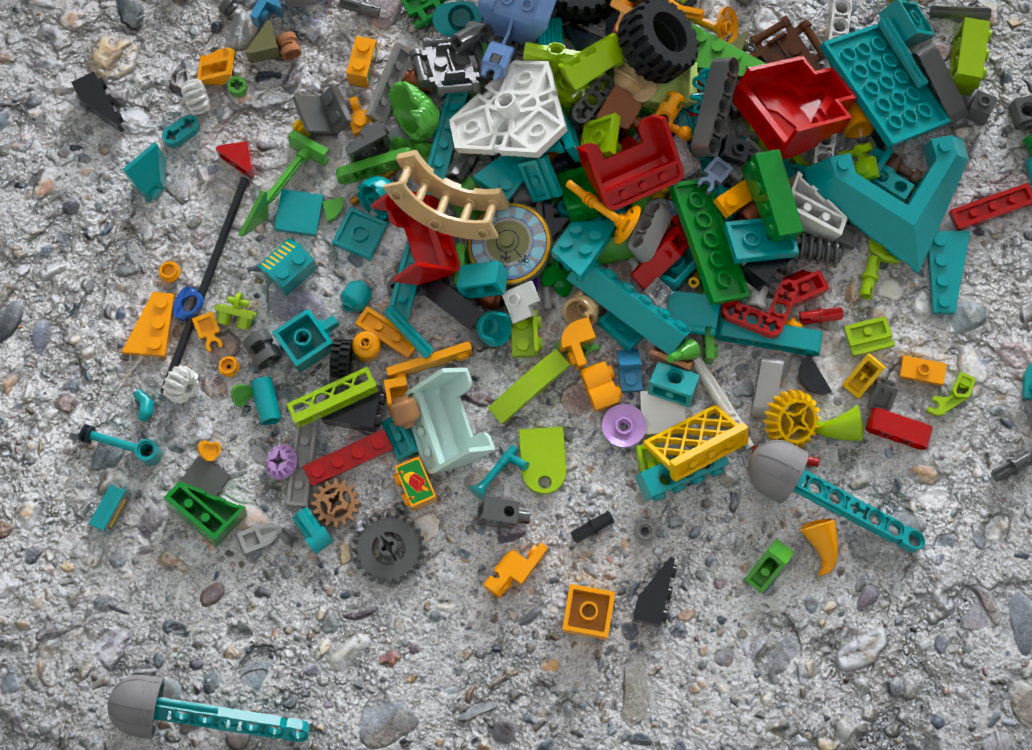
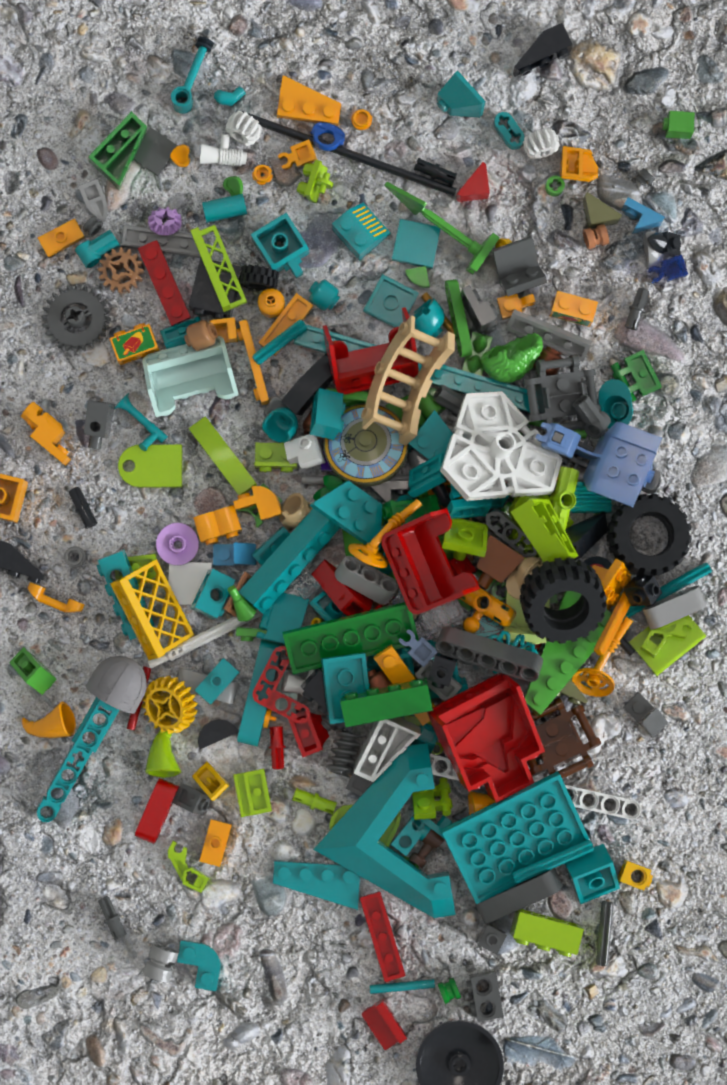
camera: 90 degrees right, 10 degrees up
teal panel [88,484,132,535] -> none
dark grey wheel [243,329,283,370] -> none
none -> light orange bar [27,582,85,613]
none -> light orange plate [38,218,85,258]
none -> teal plate [195,658,240,705]
none -> white piece [200,135,247,167]
none -> black pin [414,158,457,186]

